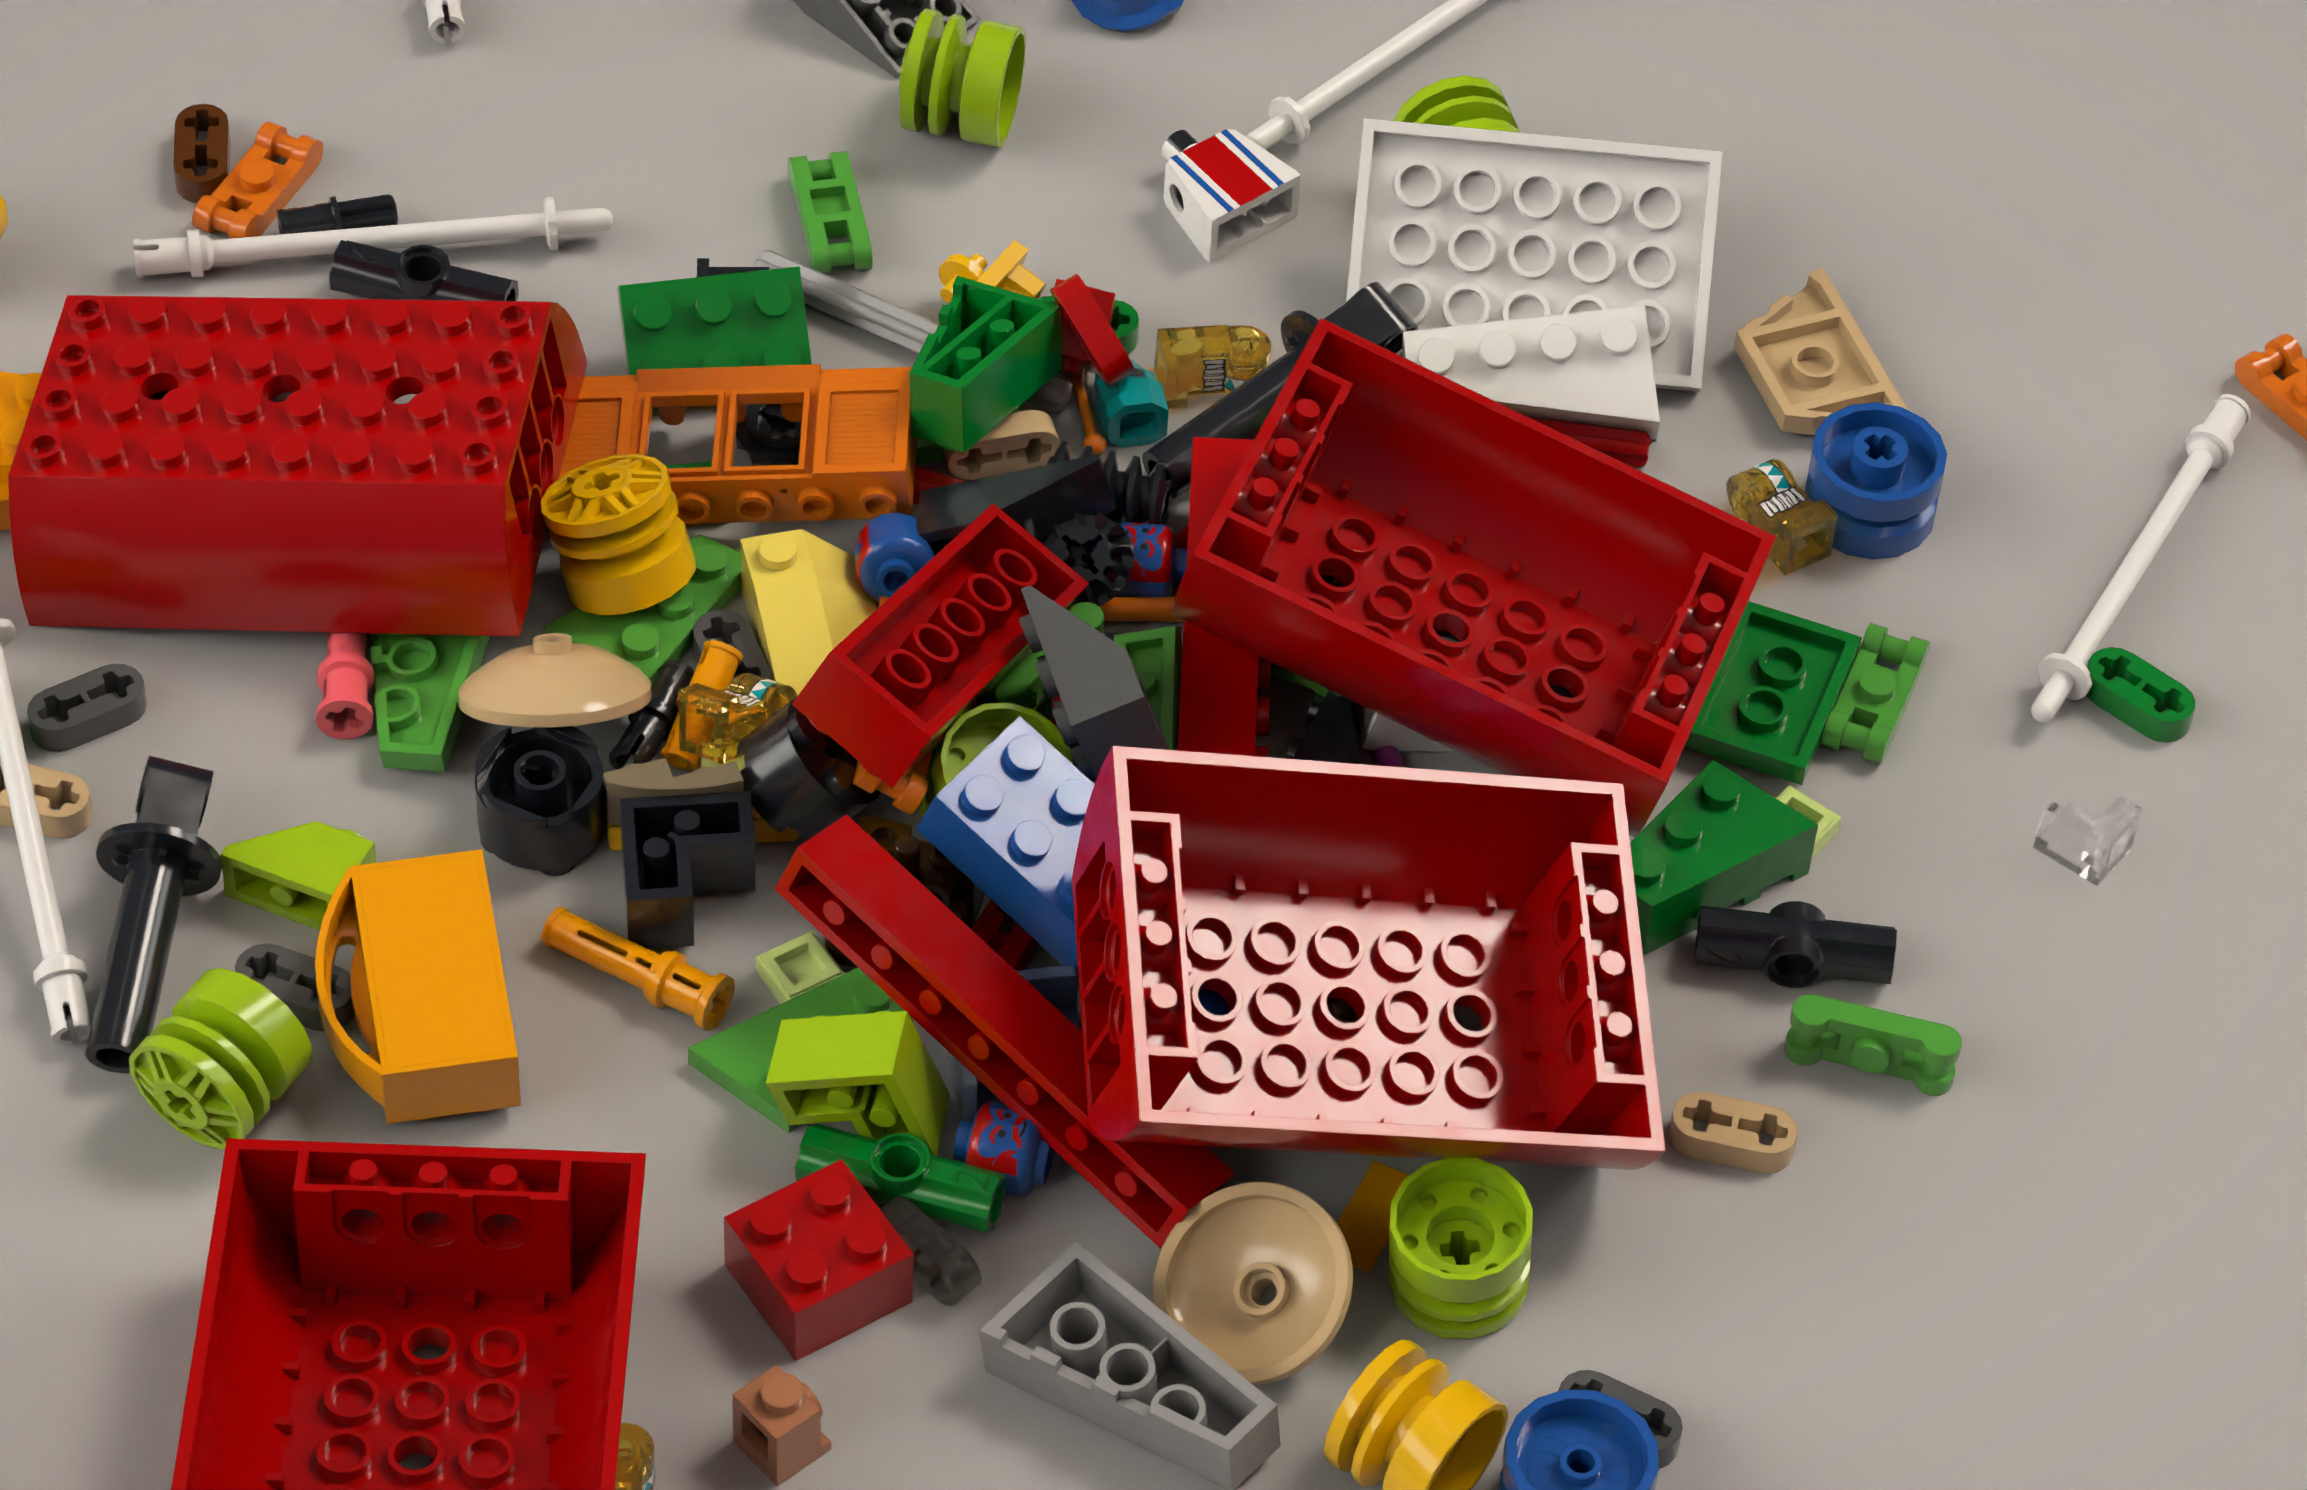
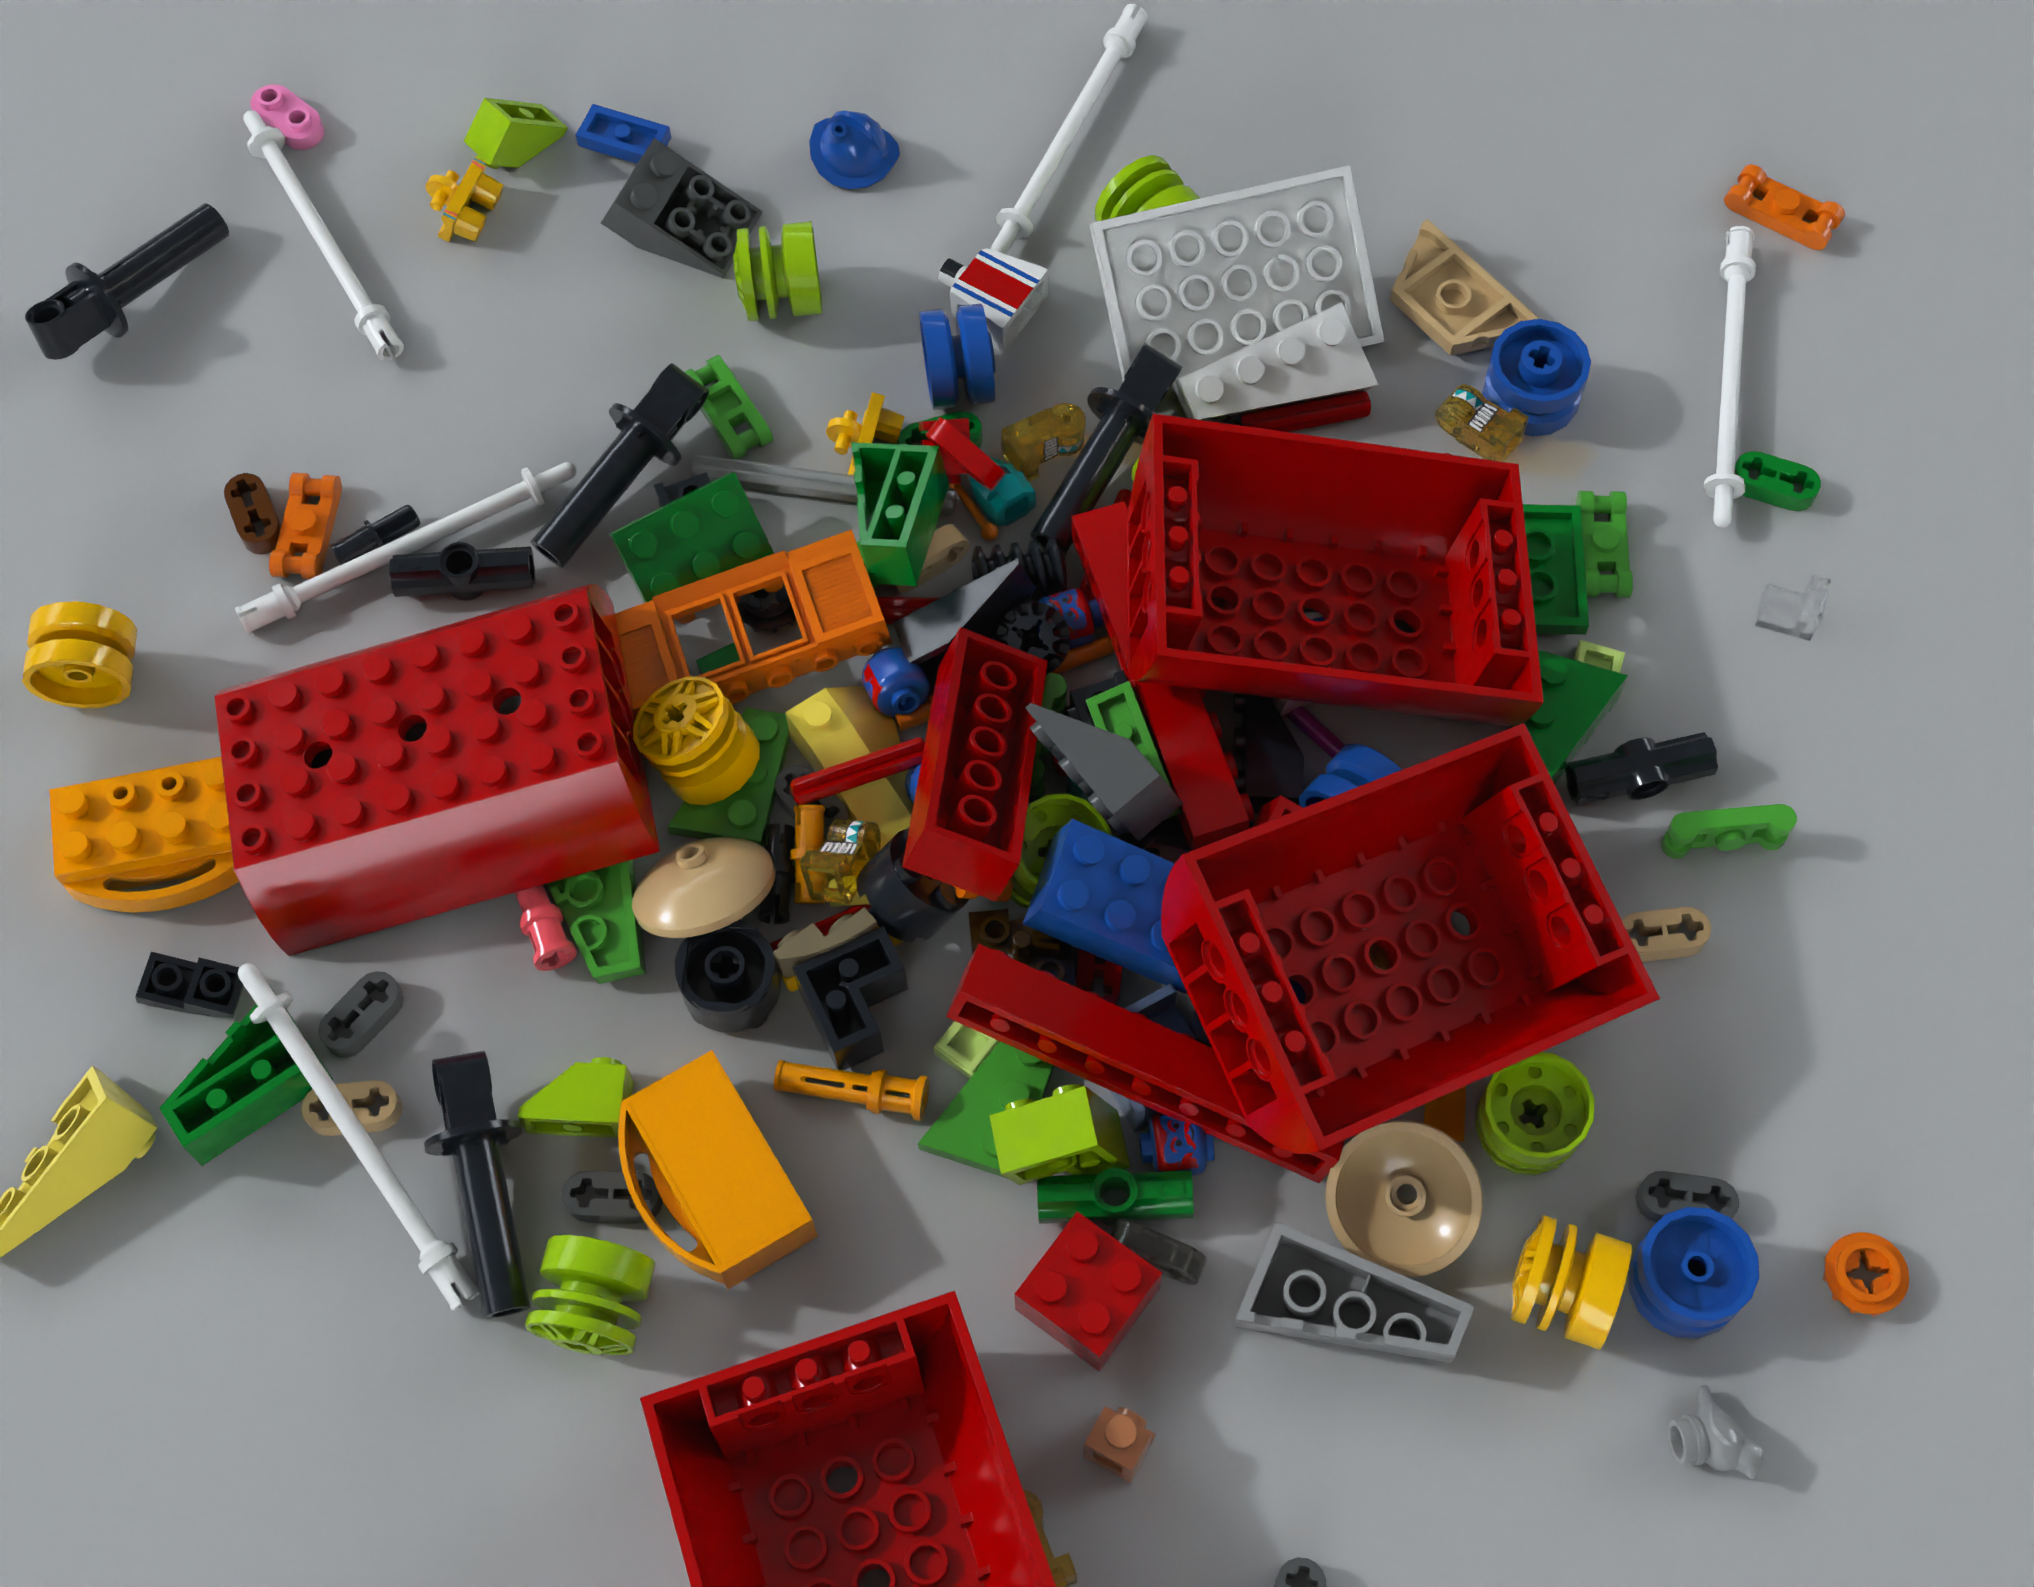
camera: 15 degrees left, 15 degrees up
none -> black piece [531,363,709,568]
none -> red axle [790,737,925,805]
none -> blue wheel [919,303,996,410]

